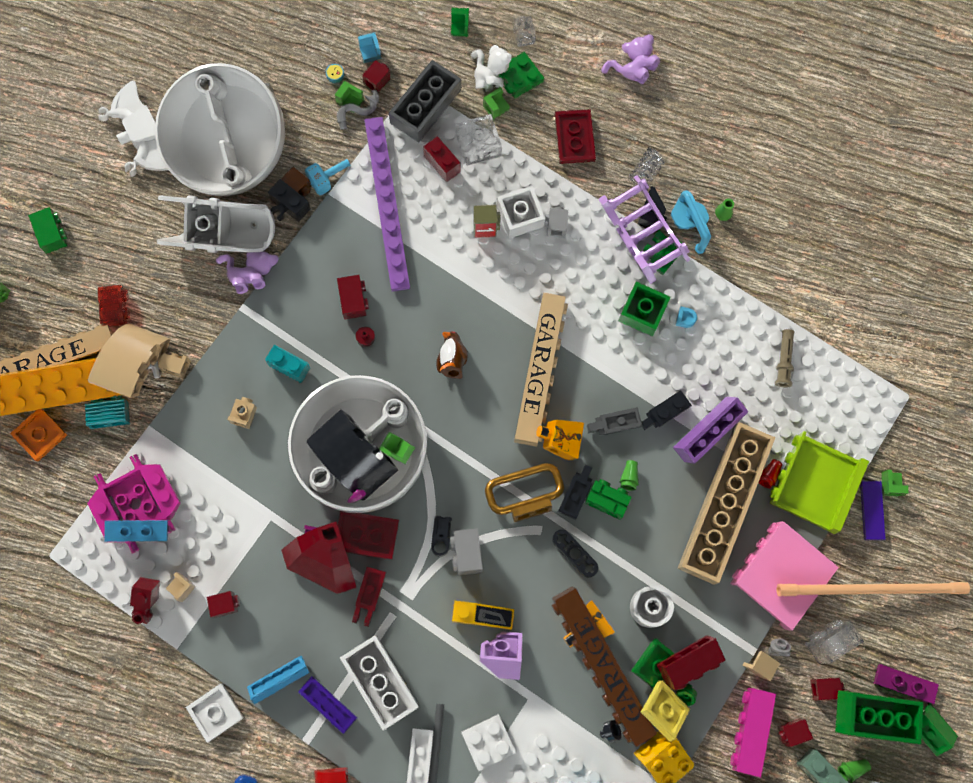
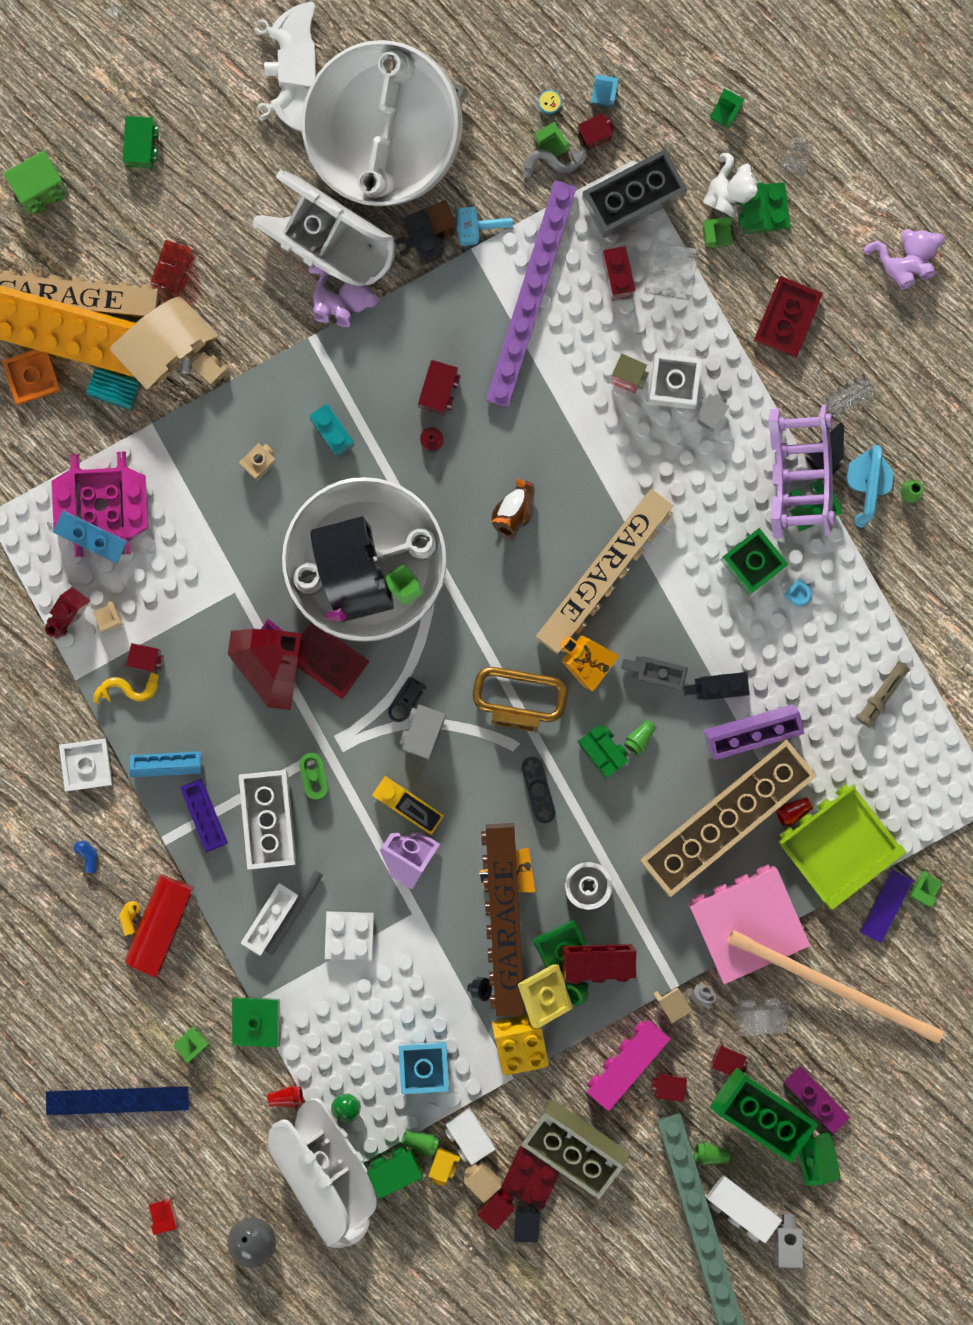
camera: 30 degrees right, 10 degrees up
dark red hinge [352,567,387,627] -> none
black hinge [558,464,593,520] -> none
none -> yellow animal [93,673,159,704]
none -> bright green plate [299,753,328,800]

